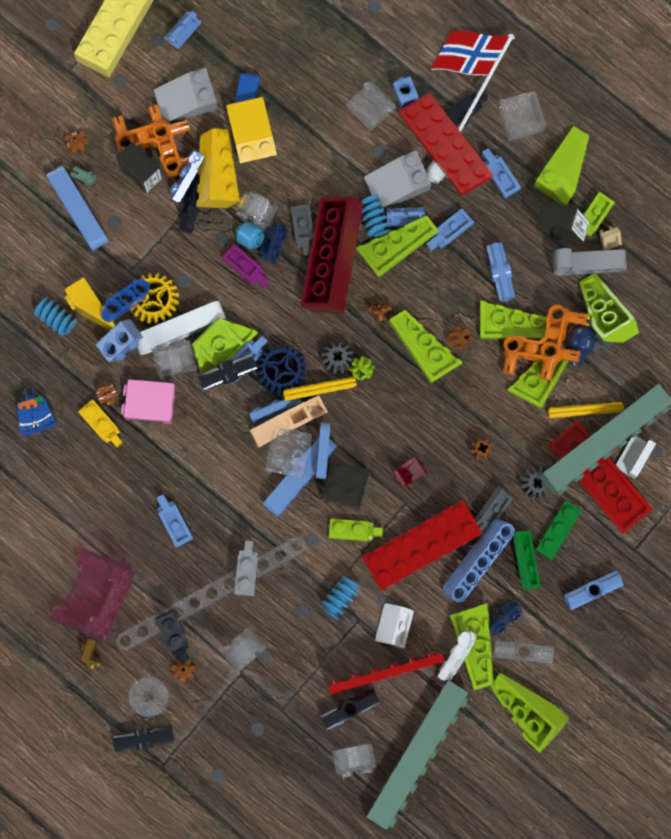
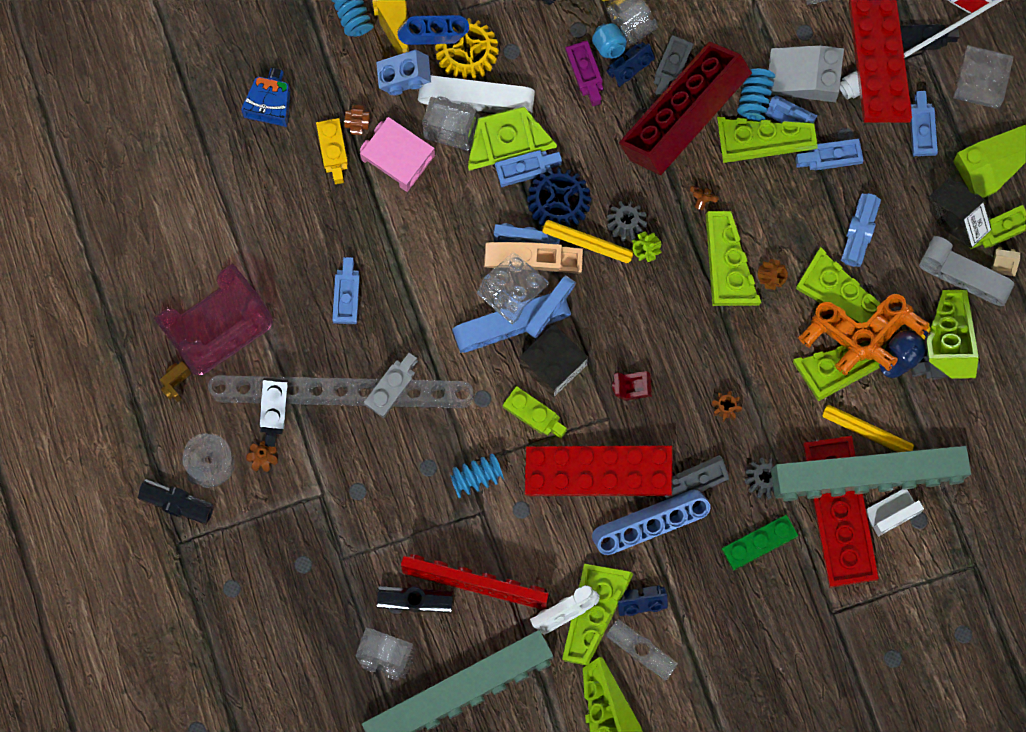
camera: 35 degrees right, 5 degrees down
black piece [198,353,258,391] -> none
clear brick [220,627,267,672] -> none
white panel [375,603,414,648] -> none
green plate [513,531,541,590] -> none
medium blue piece [563,570,624,610] -> none

